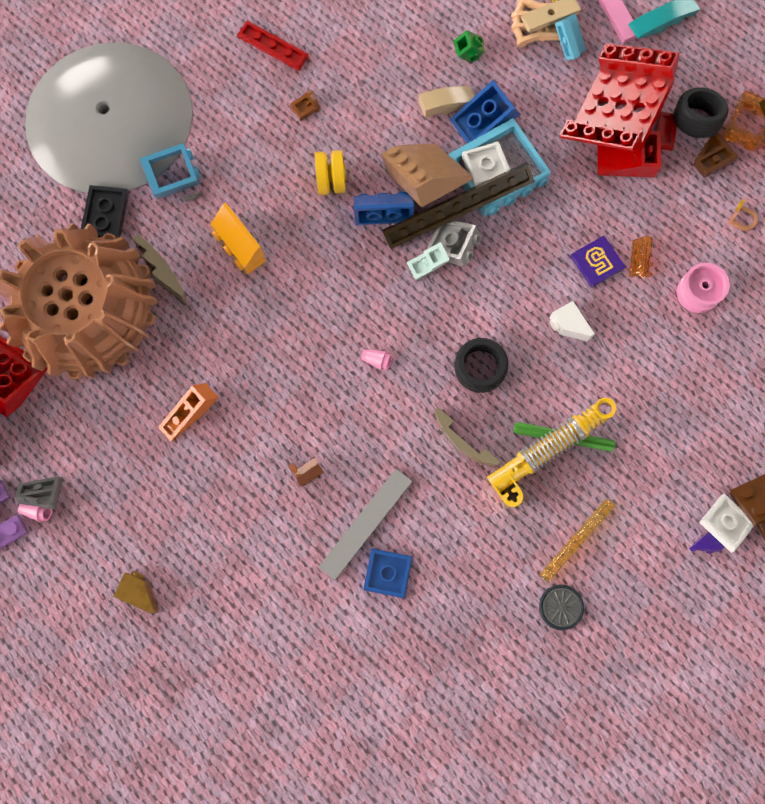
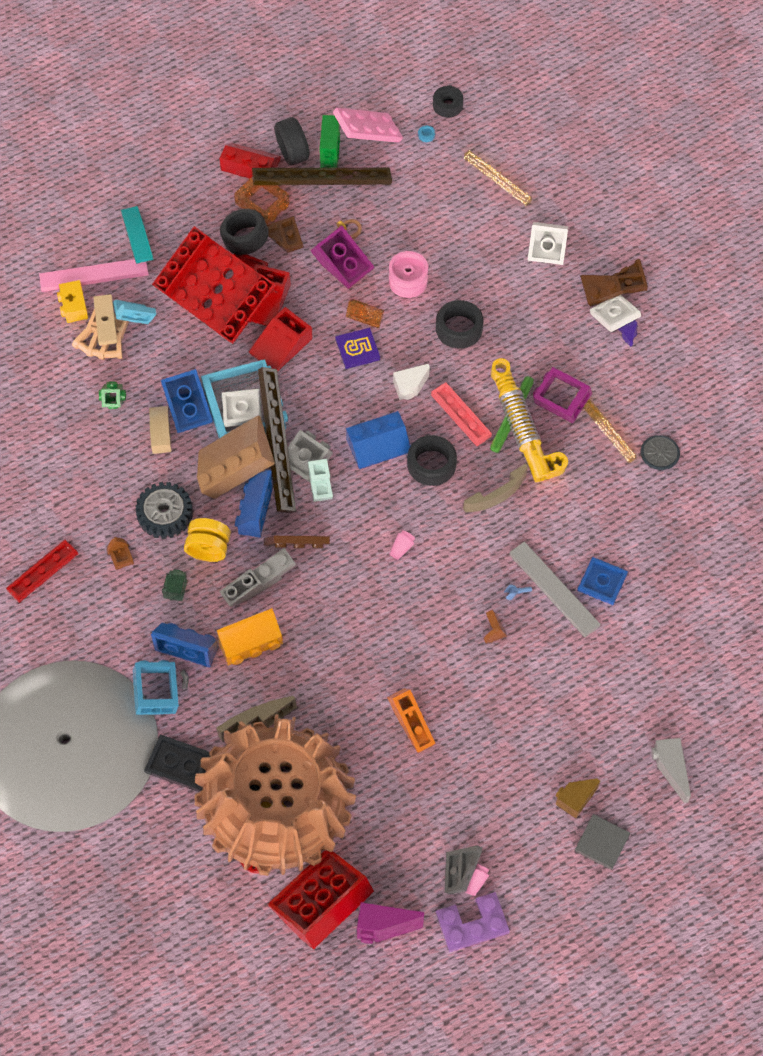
camera: 80 degrees left, 15 degrees down
none -> wheel [135,482,193,539]
none -> blue slope [151,623,219,668]
none -> clear green window [162,569,188,602]
none -> light grey slope [219,548,296,607]
none -> red slope [249,307,313,372]
none -> reddish brown wing [264,535,330,549]
none -> magenta slope [311,225,375,289]
none -> blue slope [346,411,410,469]
none -> coral plate [431,382,492,446]
none -> black tyre [435,300,484,349]
none -> medium blue hand [504,584,532,600]
none -> magenta window [533,367,592,424]
none -> dark grey tile [575,814,630,870]
none -> light grey slope [651,738,691,803]

